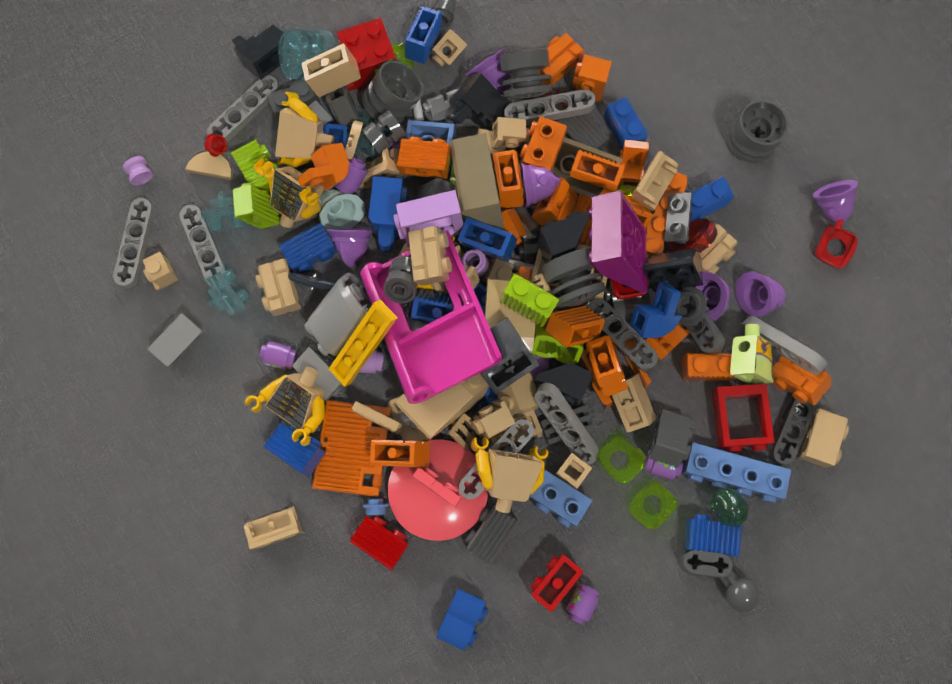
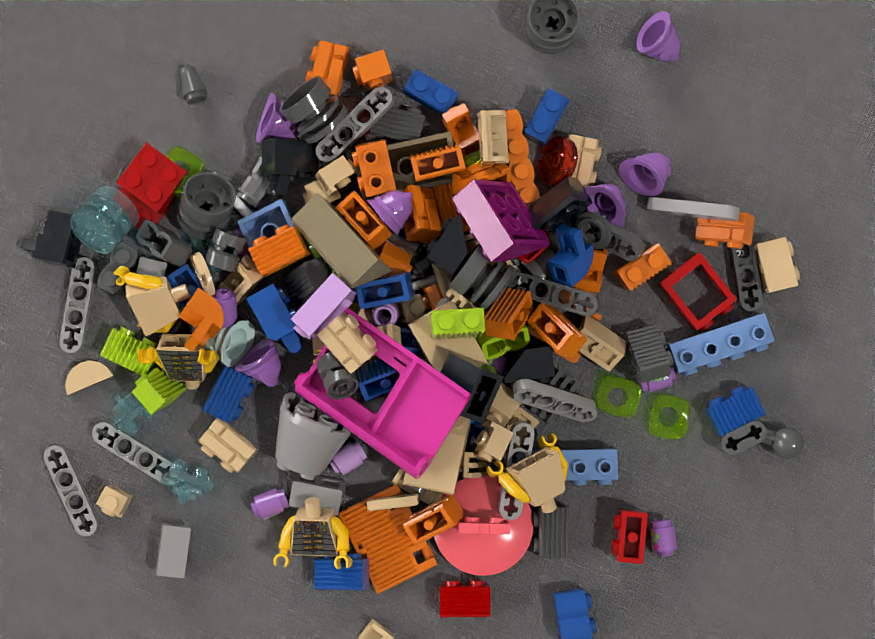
camera: 30 degrees left, 10 degrees up
lavender wheel [123,156,153,186] -> none
red plate [204,133,227,157] -> none
wheel [288,273,335,291] -> none
tan brick [302,43,361,97] -> none
yellow plate [329,299,398,387] -> none
medium blue plate [363,498,389,515] -> none
blue brick [405,6,442,64] -> none
tan brick [430,29,467,68] -> none
tan brick [554,453,592,489] -> none
dark grey hinge [664,192,692,245] -> none
clear green head [710,488,749,527] -> none
yellowish green torso [730,324,773,384] -> none
red piece [815,219,858,269] -> none

